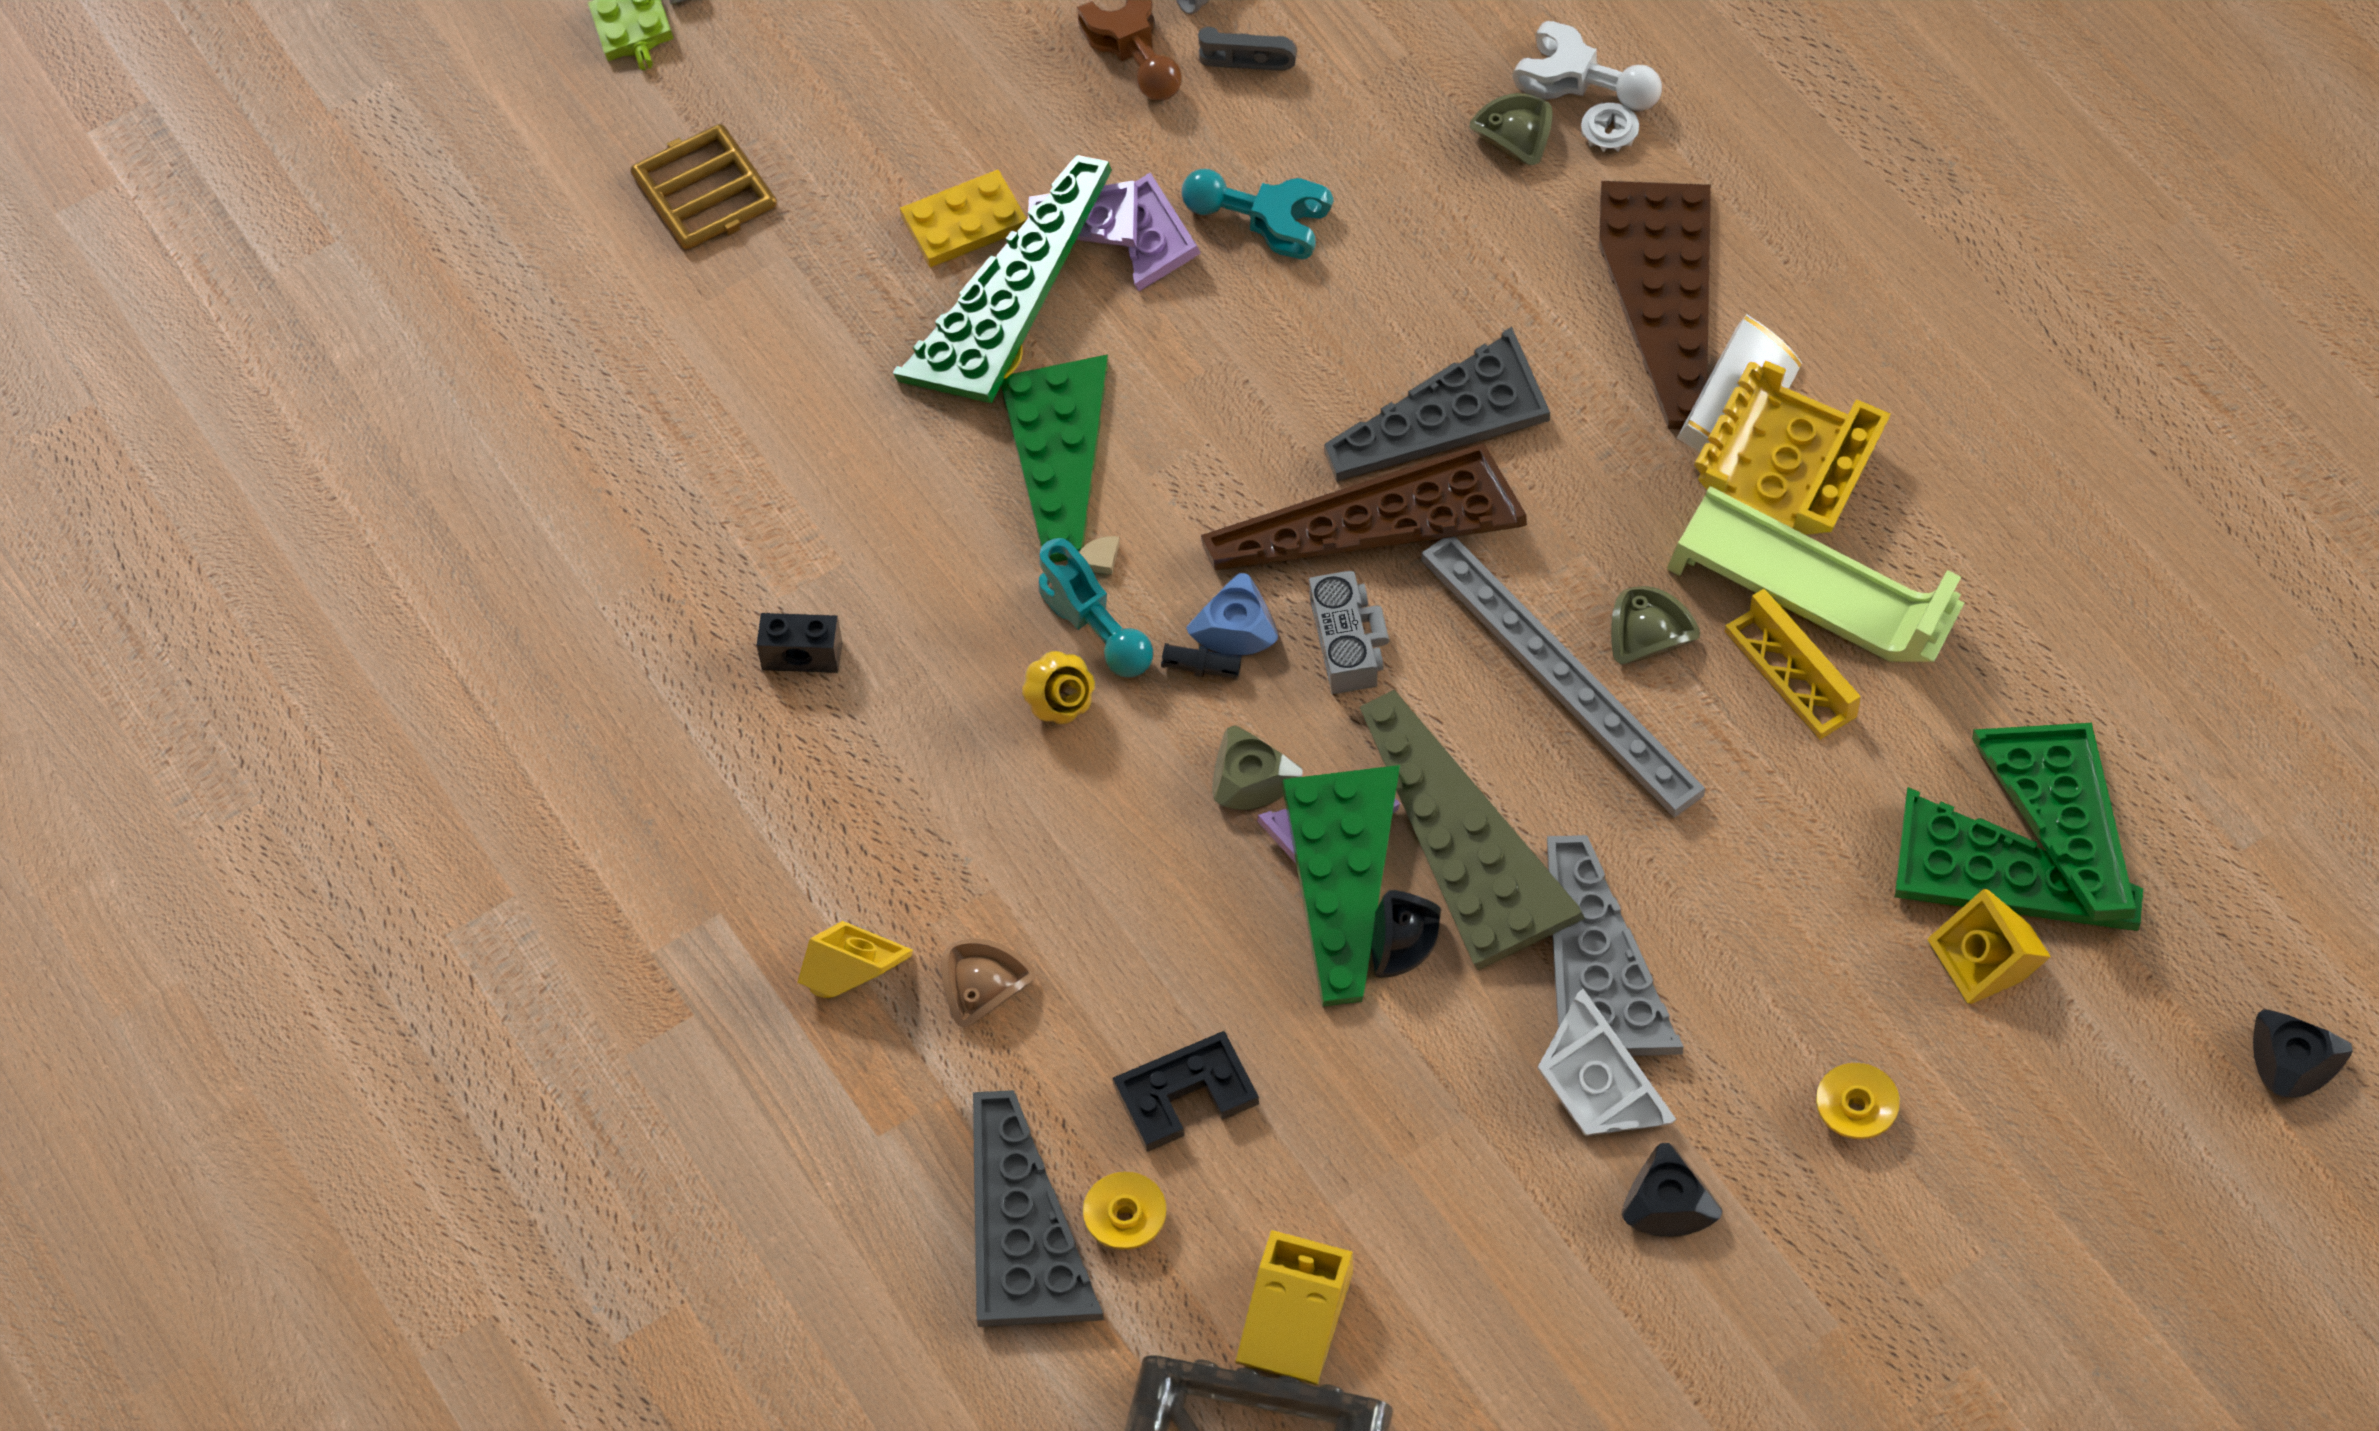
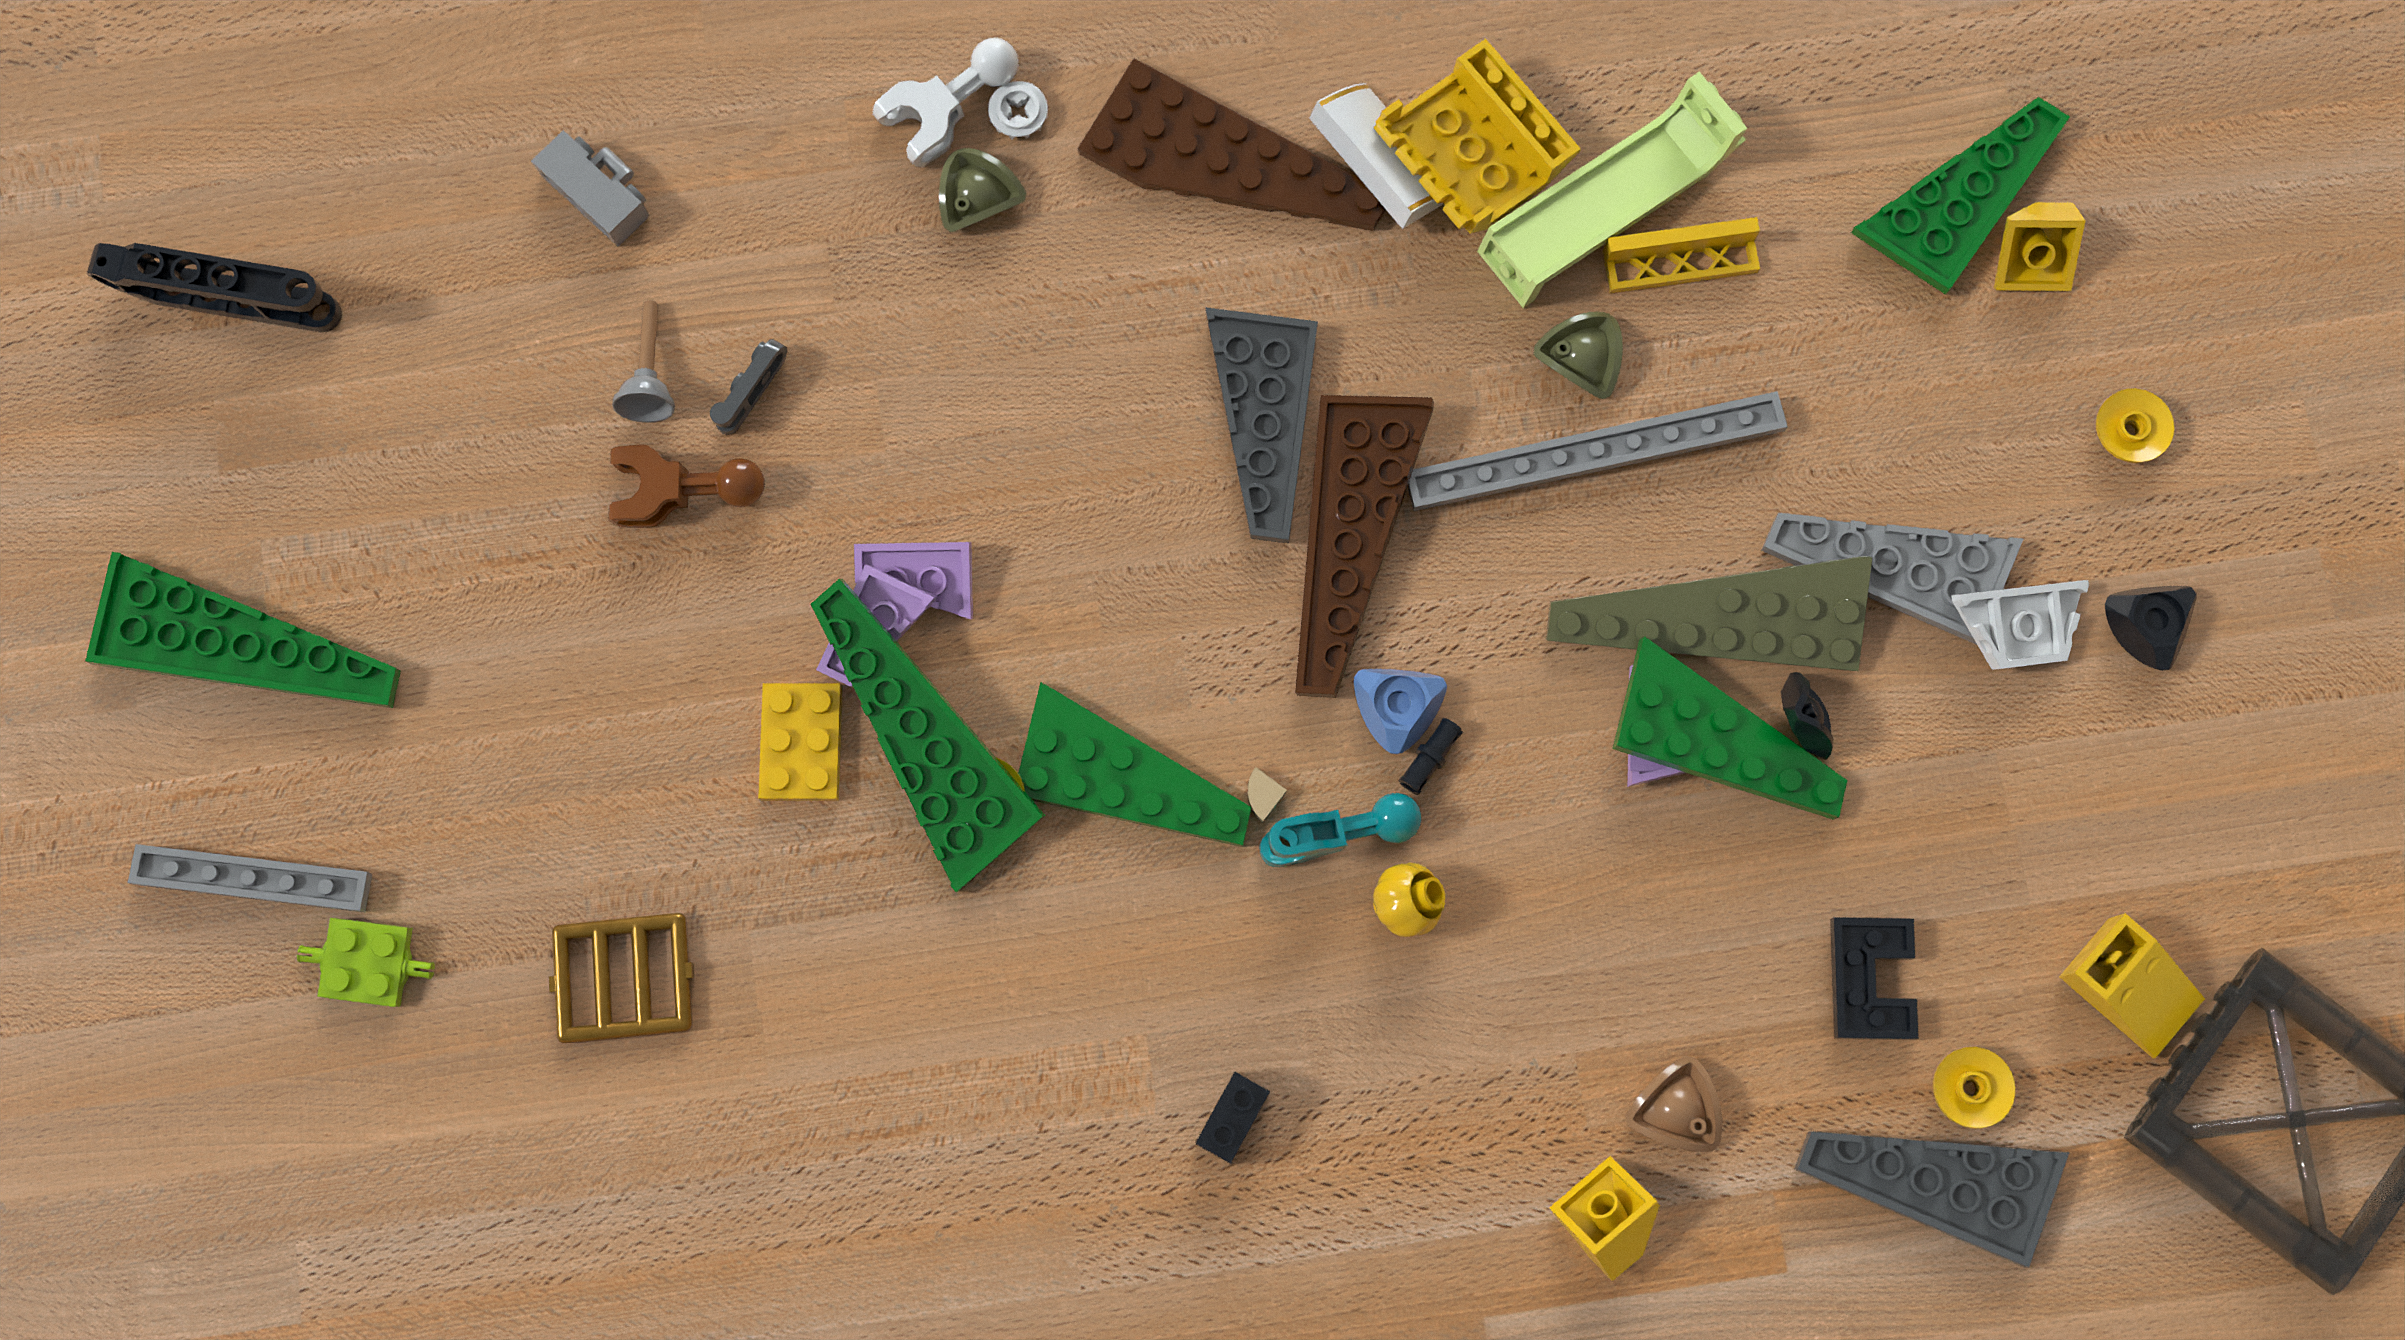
camera: 65 degrees left, 20 degrees up
teal piece [1181,168,1334,259] -> none
olive hat [1212,725,1303,810] -> none
light grey piece [1309,571,1390,694] -> none
green wing [1972,722,2136,921] -> none
black hat [2253,1009,2353,1098] -> none

